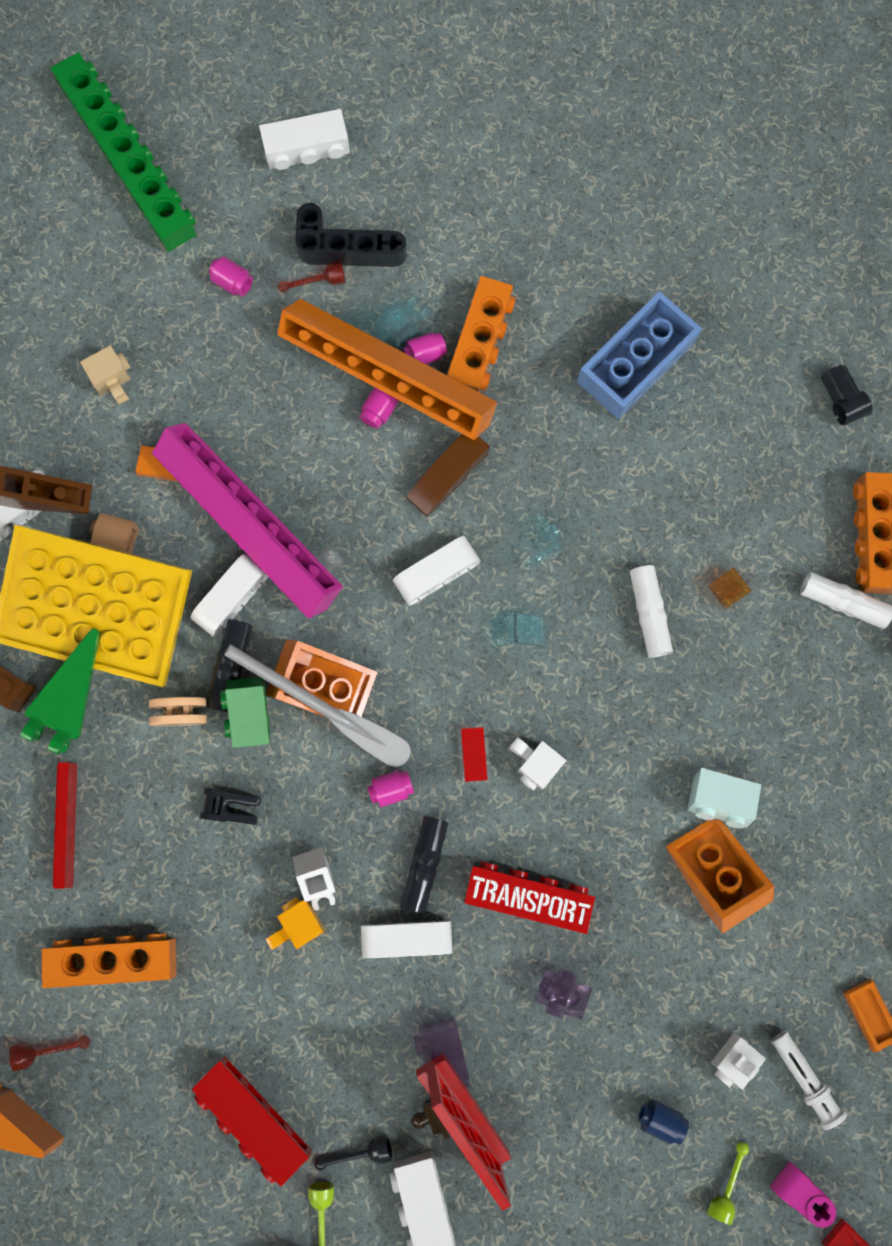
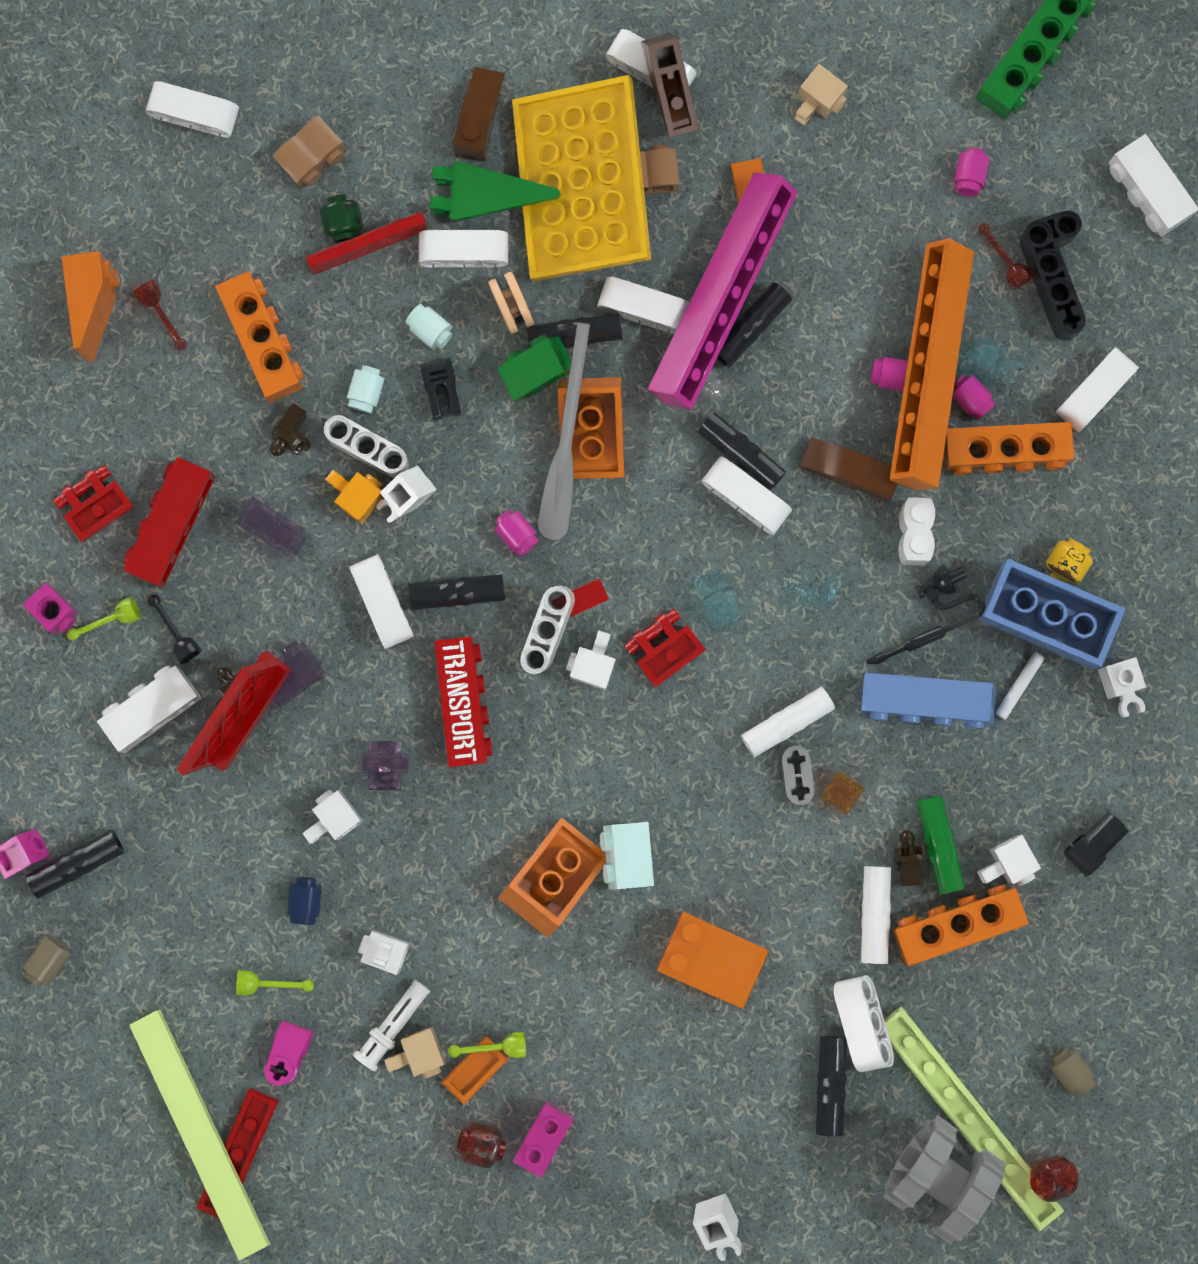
camera: 70 degrees right, 5 degrees up
none -> red plate [53,464,135,543]
none -> clear purple brick [235,496,310,561]
none -> dark brown piece [270,403,311,456]
none -> white brick [302,789,363,844]
none -> dark green head [320,194,363,242]
none -> white beam [324,415,409,478]
none -> light aqua brick [347,365,385,414]
none -> tan brick [384,1026,446,1079]
none -> light aqua brick [405,304,453,349]
none -> white beam [419,230,508,267]
none -> lime hinge [448,1032,526,1058]
none -> white beam [520,586,575,674]
none -> red plate [623,608,706,688]
none -> orange slope [656,911,769,1009]
none -> black axle [698,412,786,491]
none -> black axle [717,282,792,368]
none -> light grey beam [781,746,815,806]
none -> medium blue wedge [861,673,997,729]
none -> black piece [867,565,985,664]
none -> dark brown piece [893,830,927,886]
none -> white brick [898,498,935,566]
none -> green axle [916,795,965,894]
none -> white brick [977,835,1041,886]
none -> white piece [995,652,1045,720]
none -> yellow head [1046,538,1093,584]
none -> white beam [1055,347,1139,433]
none -> white brick [1098,657,1146,718]

